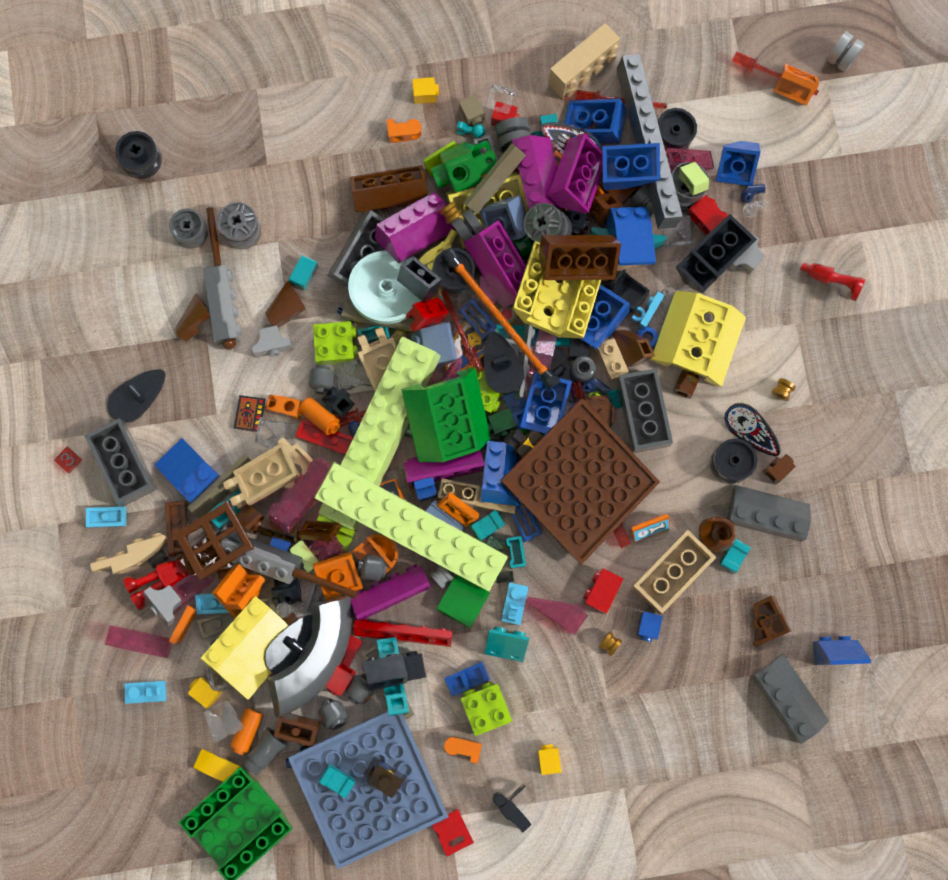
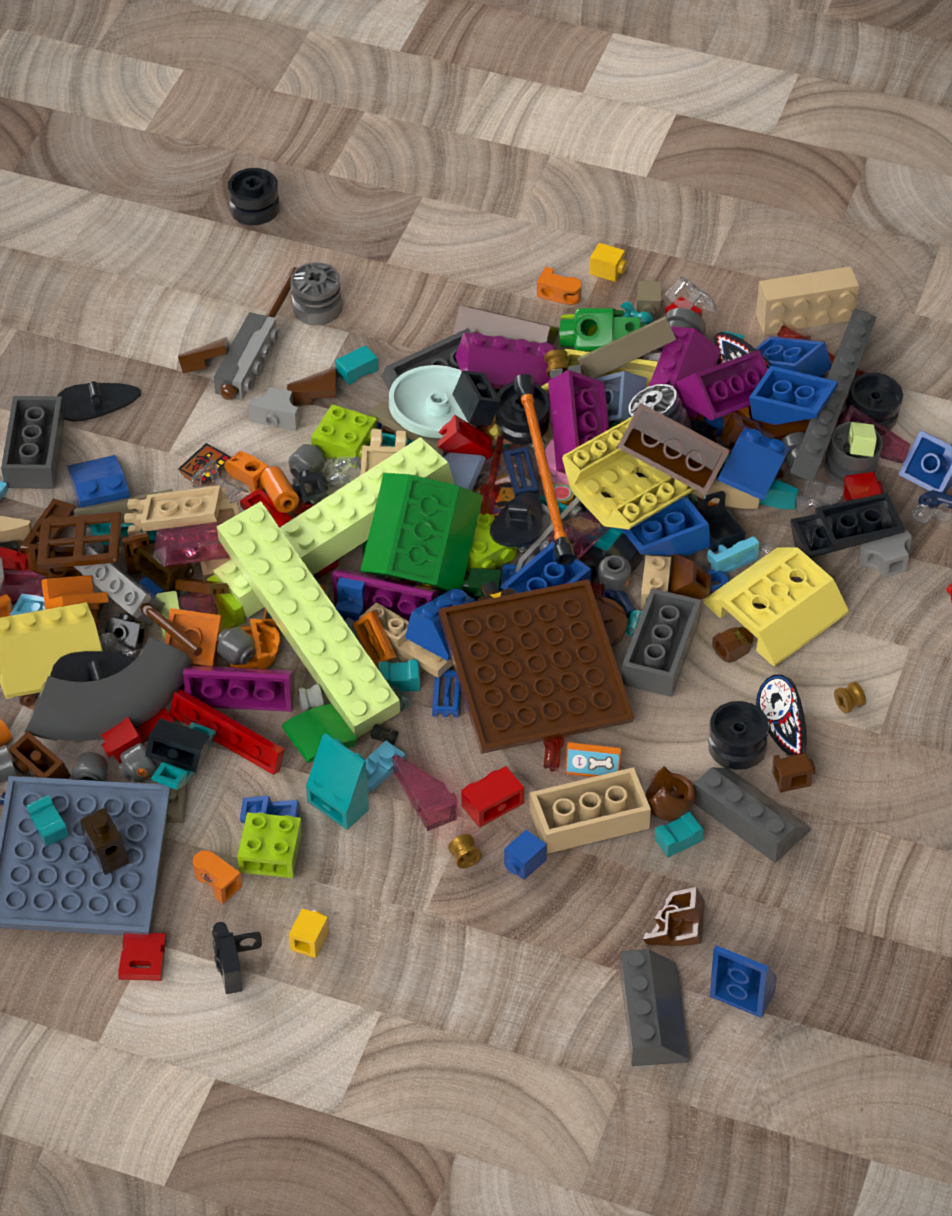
camera: 30 degrees right, 30 degrees down
dark grey wheel [169,208,208,249] -> none
black brick [403,651,427,681] -> none
teal piece [506,536,526,569] -> none

